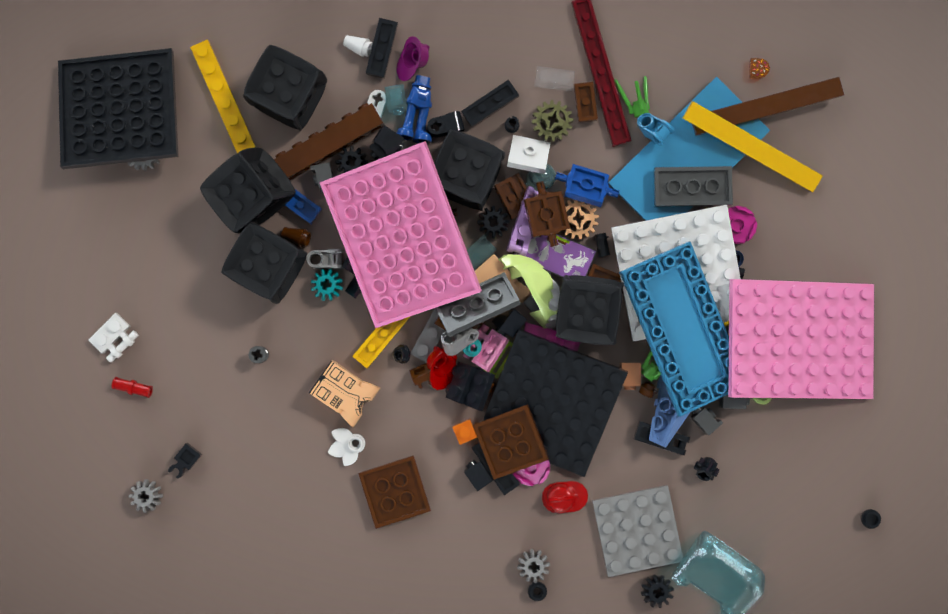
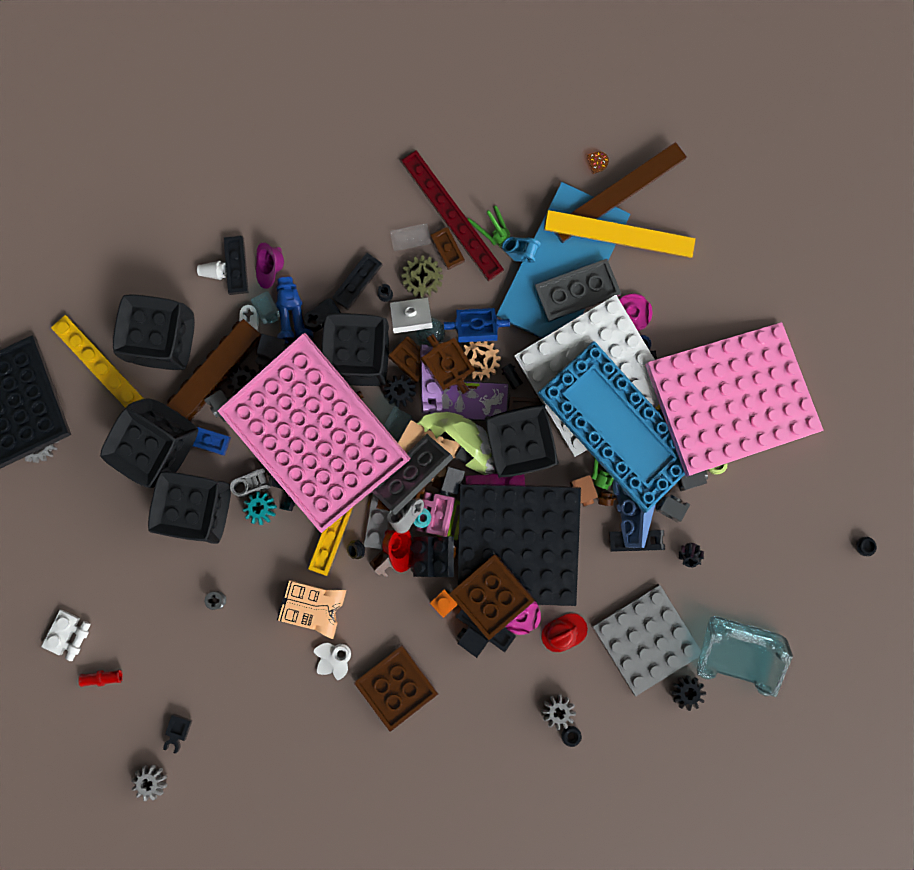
camera: 20 degrees left, 5 degrees down
reddish brown cone [281,227,311,248] -> none

